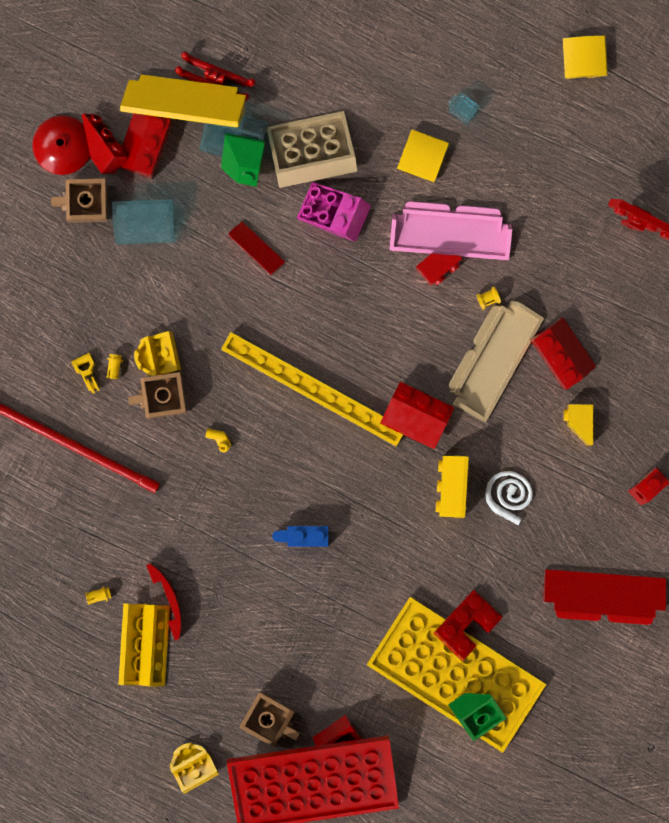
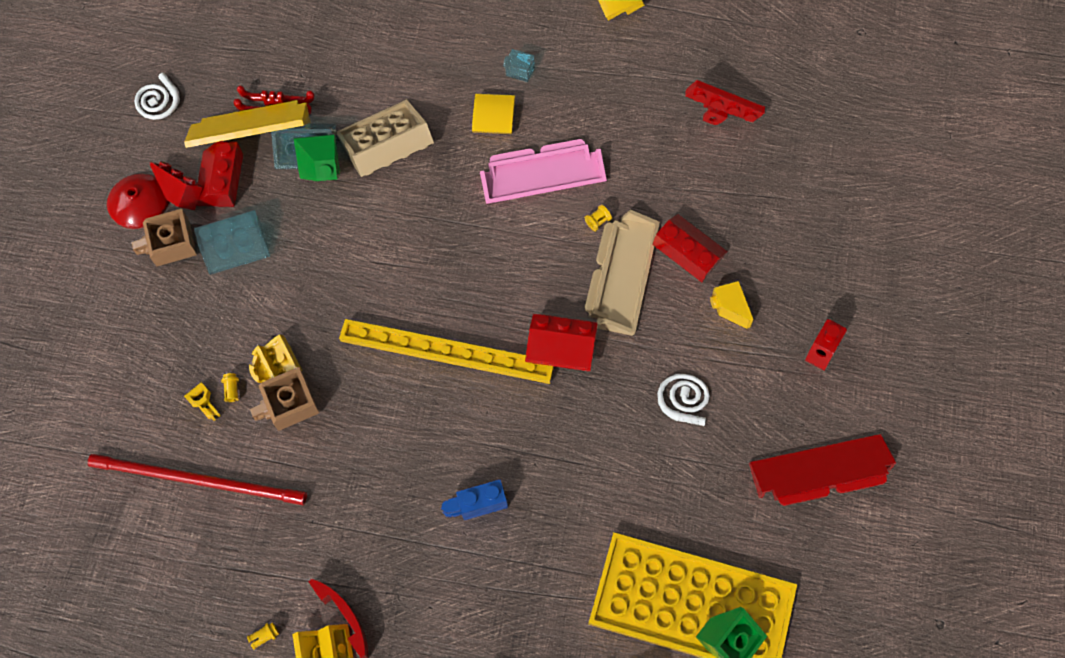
camera: 15 degrees left, 20 degrees down
yellow arm [206,428,231,452] -> none
red slope [228,221,285,277] -> none
dark pink slope [297,182,371,242] -> none
red slope [415,253,462,286] -> none
red plate [433,590,503,661] -> none
yellow slope [435,456,469,518] -> none
none -> white piece [134,73,180,120]

